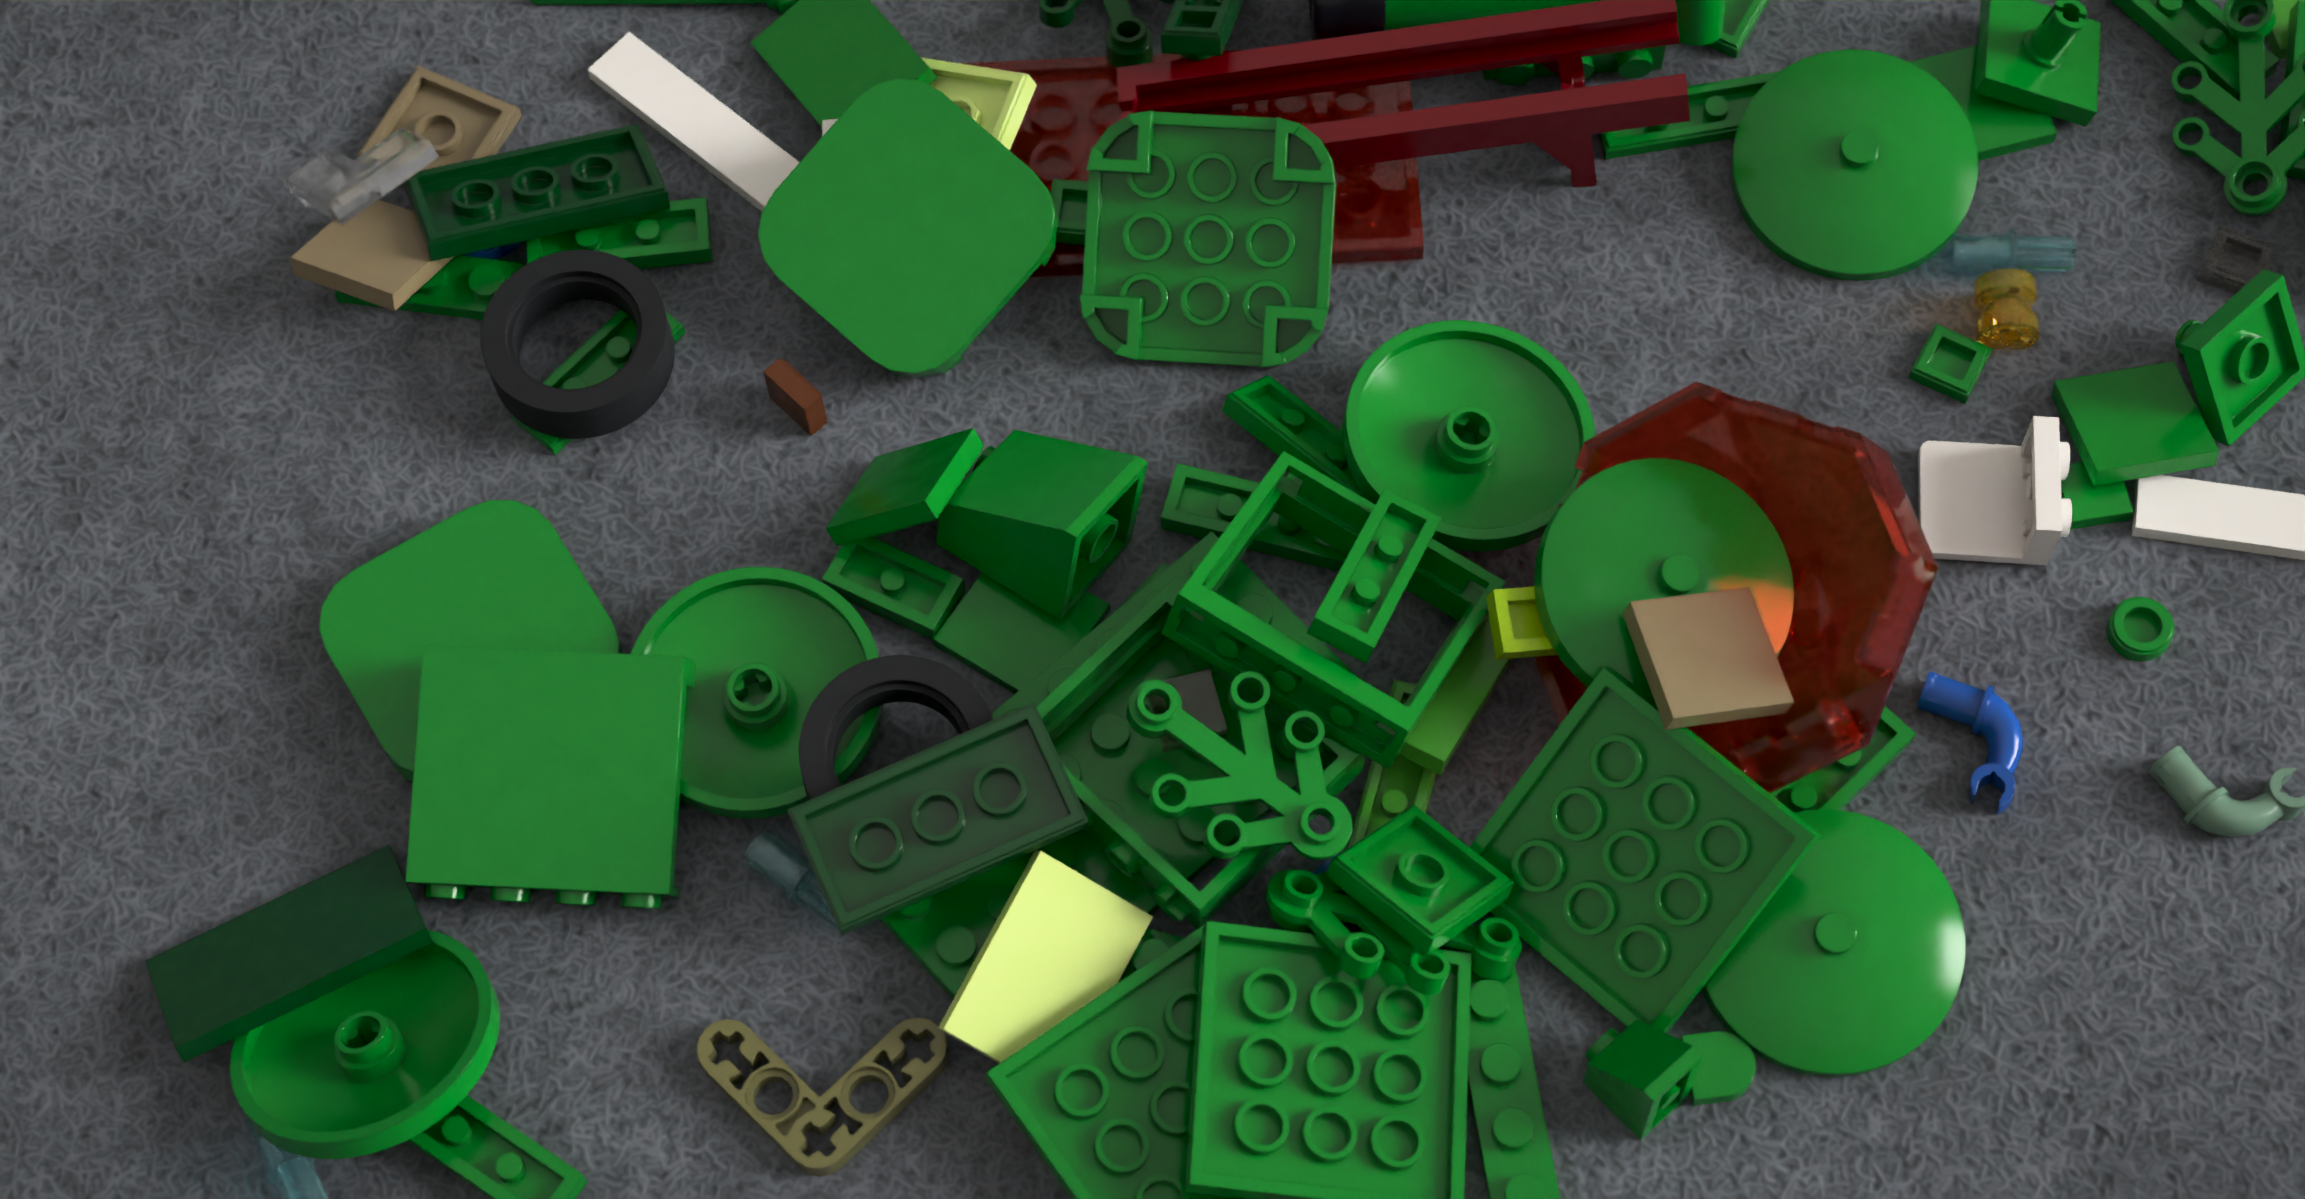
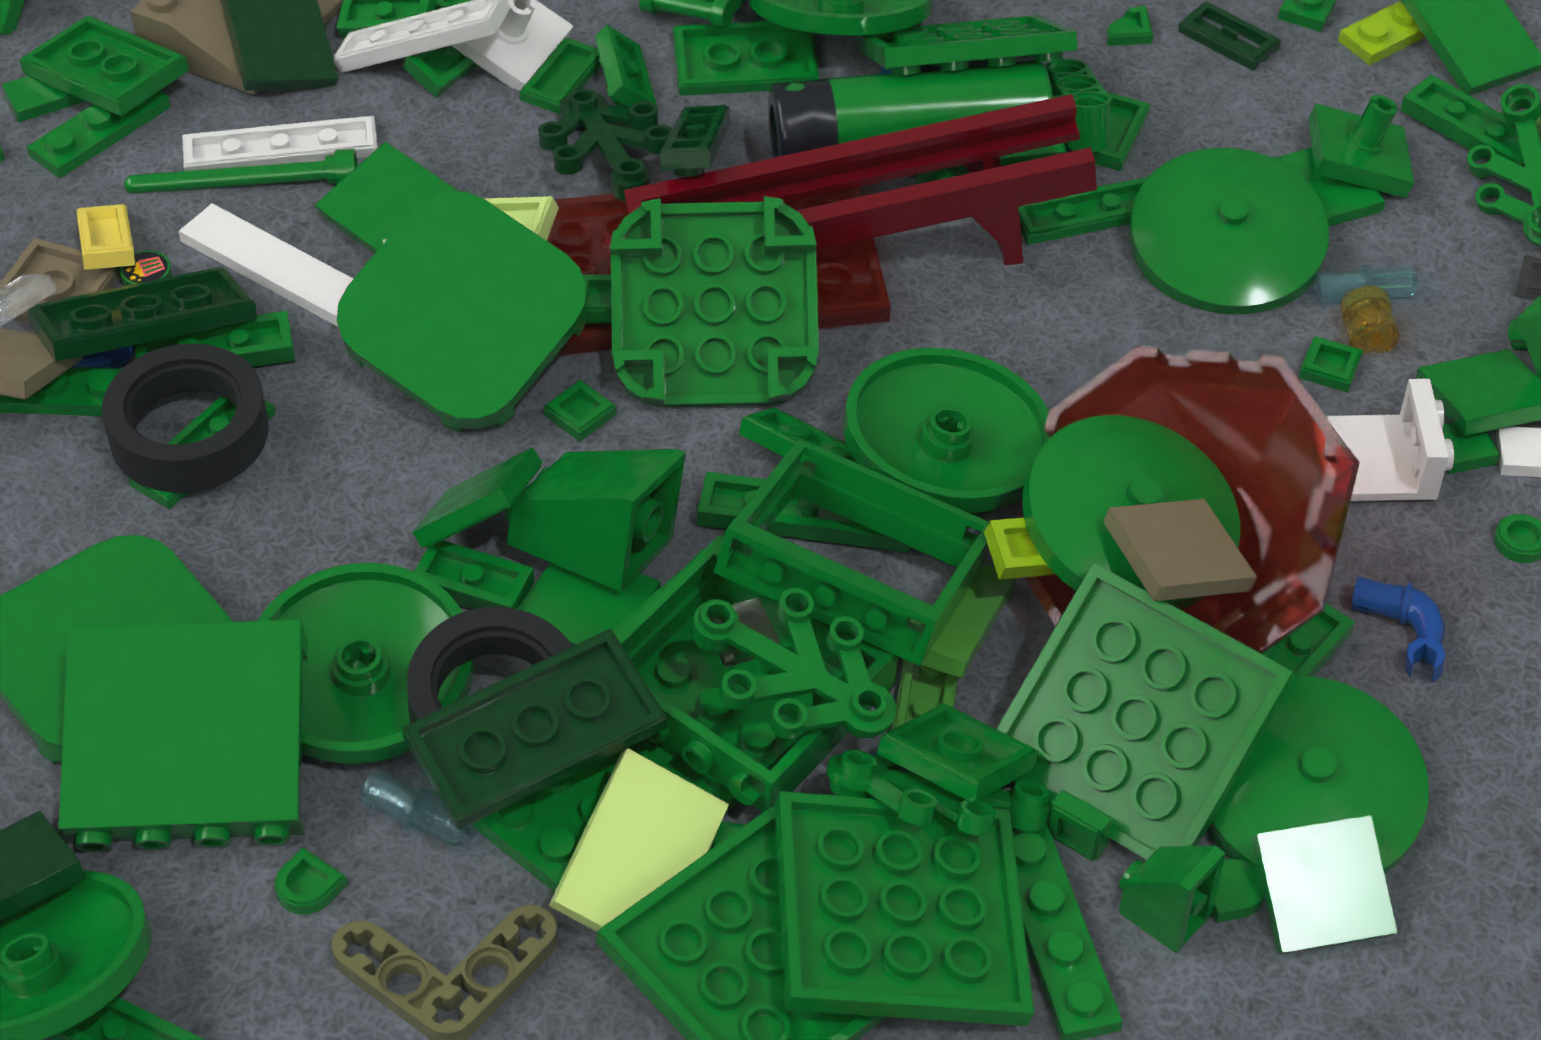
camera: 10 degrees left, 15 degrees down
reddish brown tile [763,358,827,436] -> none
green plate [1307,488,1442,663] -> none
none -> light yellow tile [76,204,135,270]
none -> tile [120,250,172,286]
none -> green tile [275,847,348,915]
none -> green tile [543,380,617,442]
none -> green tile [1048,789,1112,862]
none -> tile [1252,815,1398,954]

